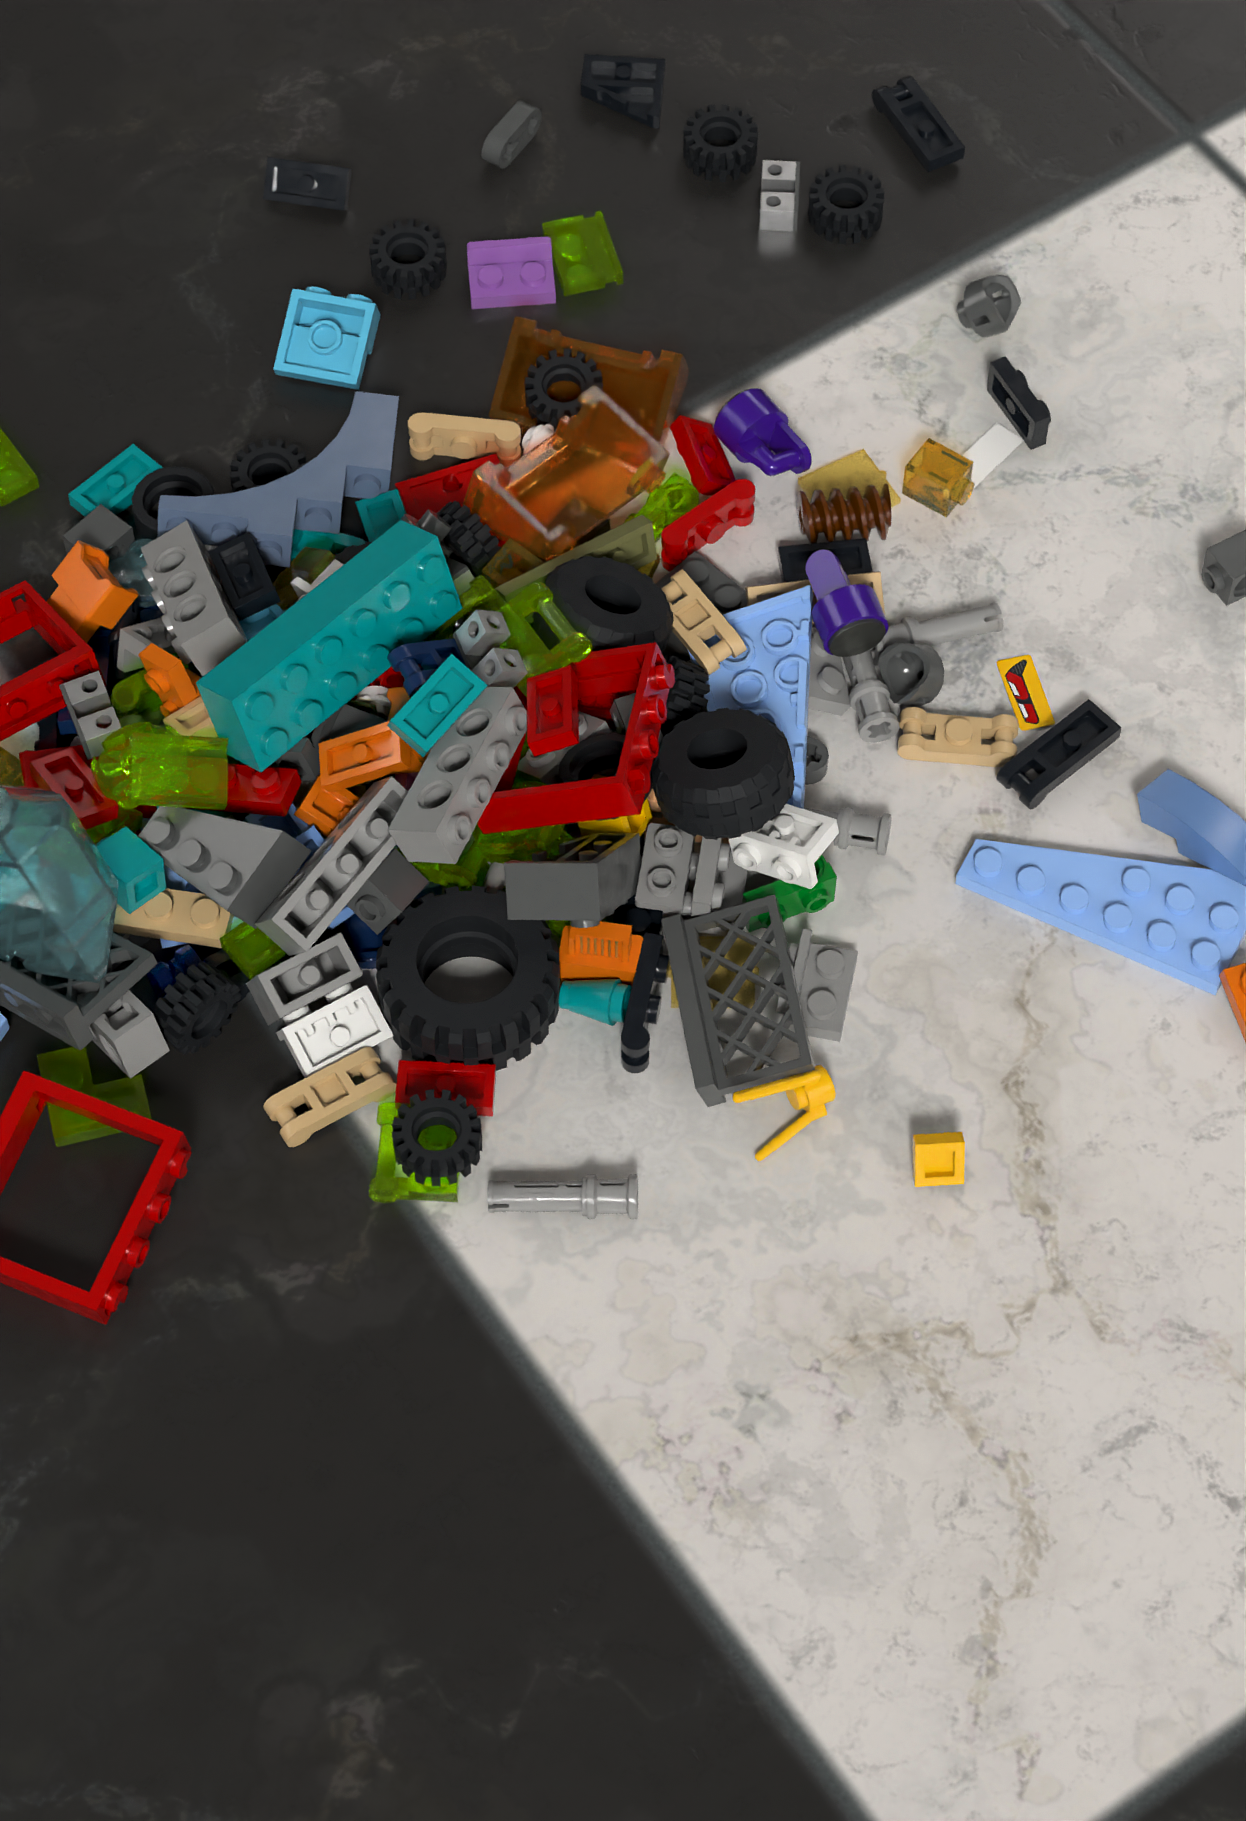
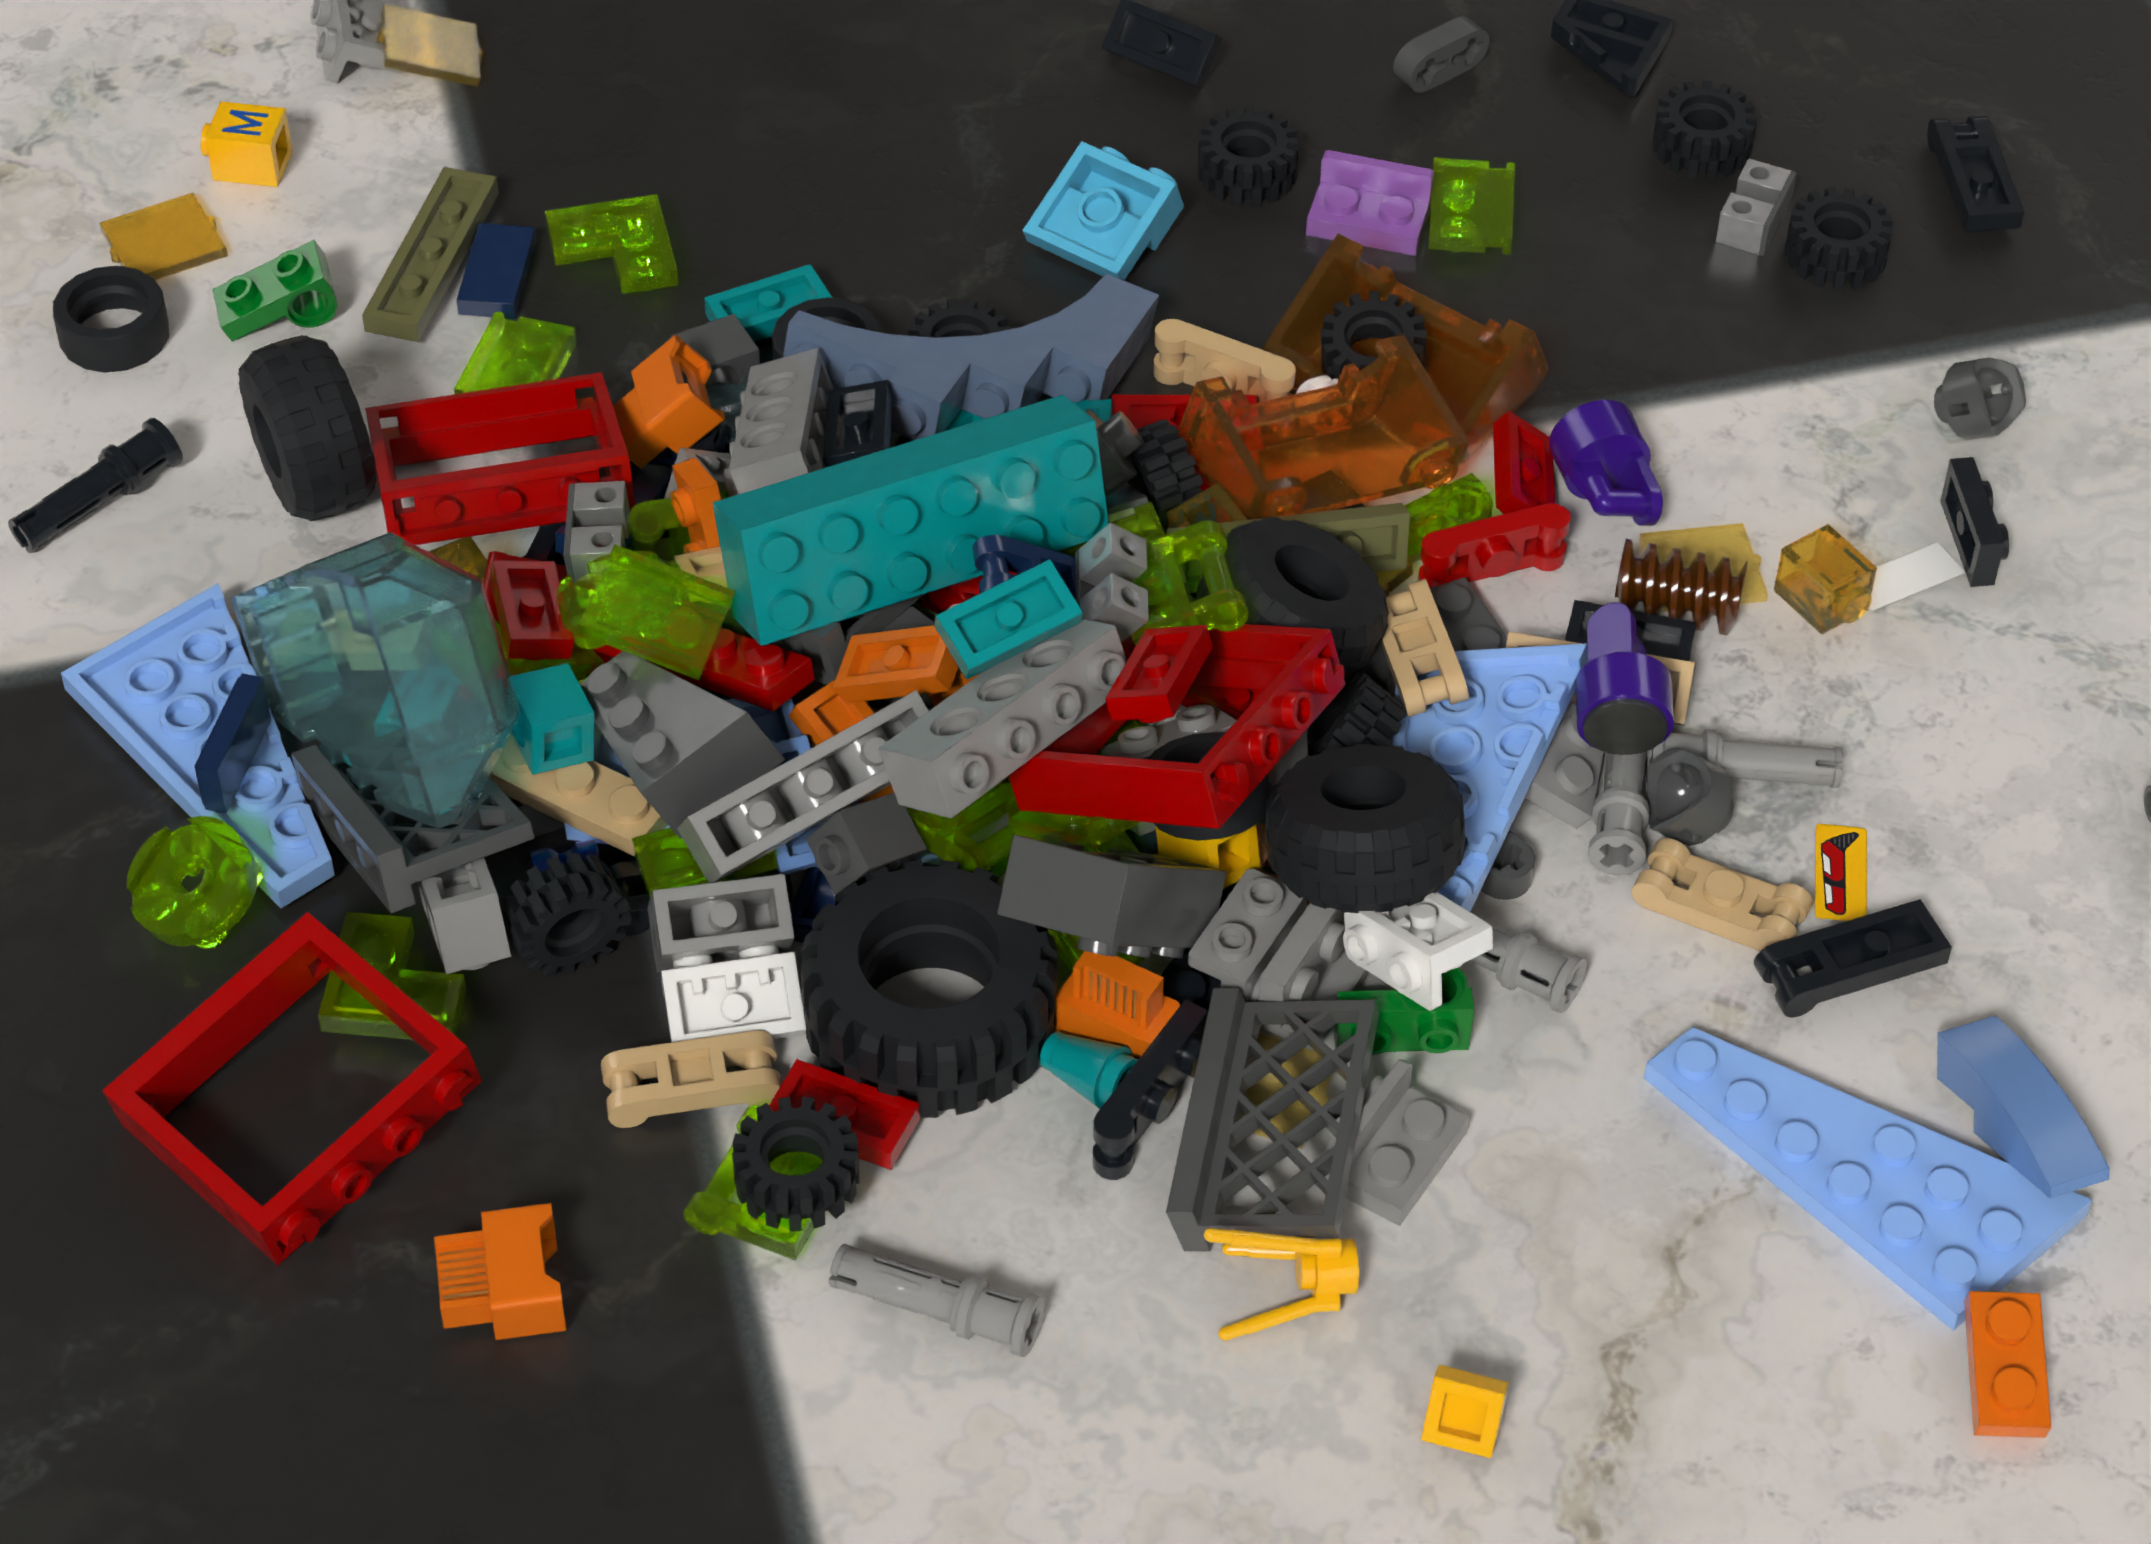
camera: 20 degrees right, 10 degrees down
none -> orange piece [434,1203,566,1340]

